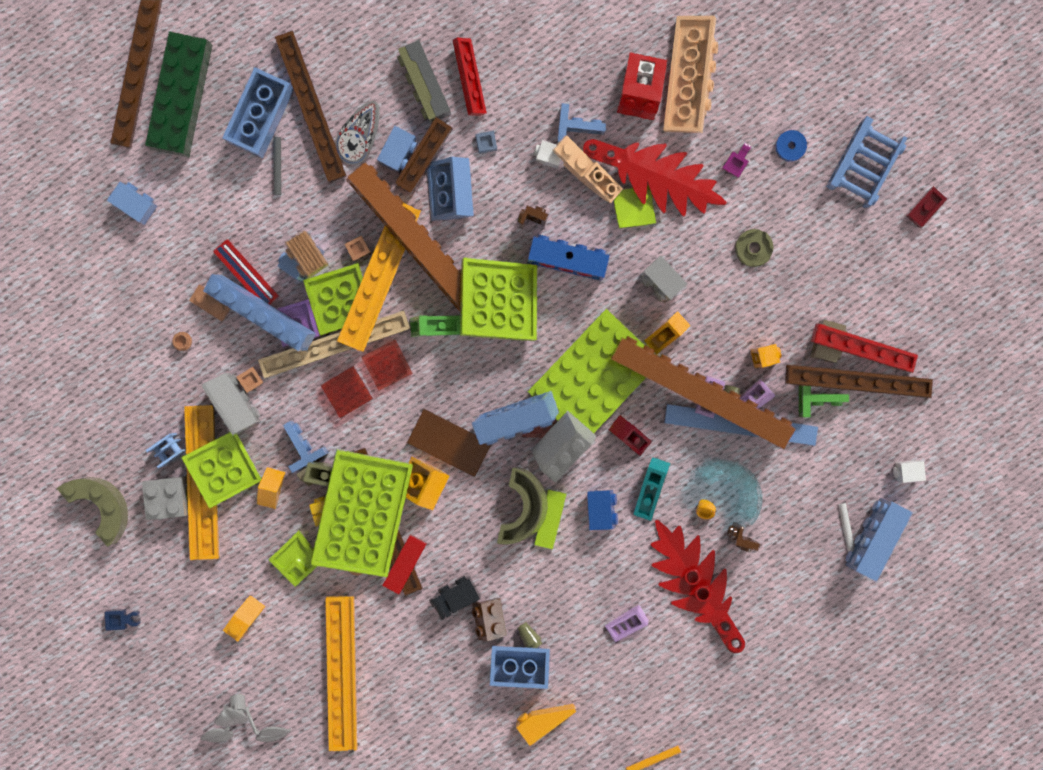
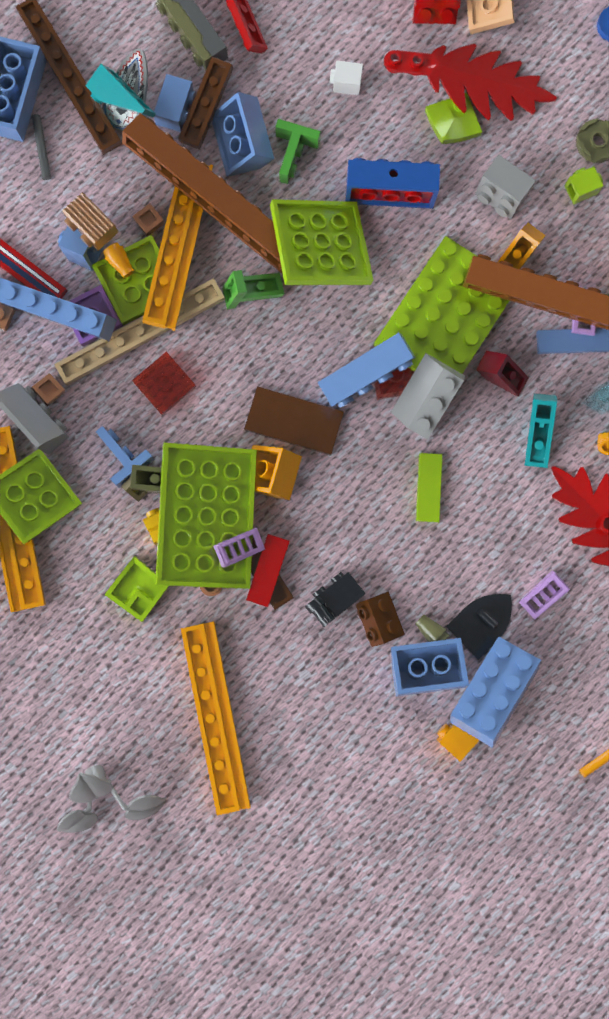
camera: 15 degrees left, 5 degrees down
light orange slope [222,595,265,642] -> none
light orange slope [257,467,286,509] -> none
clear red plate [361,339,413,391] -> none
sand blue tile [475,131,498,154] -> none
olive brick [497,467,548,545] -> none
reddish brown bracket [517,205,549,230] -> none
light nougat slope [552,136,623,203] -> none
medium blue bracket [557,103,606,144] -> none
blue brick [587,490,618,530] -> none
magenta plate [722,143,751,179] -> none
none -> teal slope [85,64,156,118]
none -> light orange cone [103,242,134,278]
none -> lavender slope [213,528,265,567]
none -> bright green bracket [275,119,321,184]
none -> black shield [446,594,512,660]
none -> medium blue brick [450,636,541,748]
none -> lime brick [564,166,603,205]

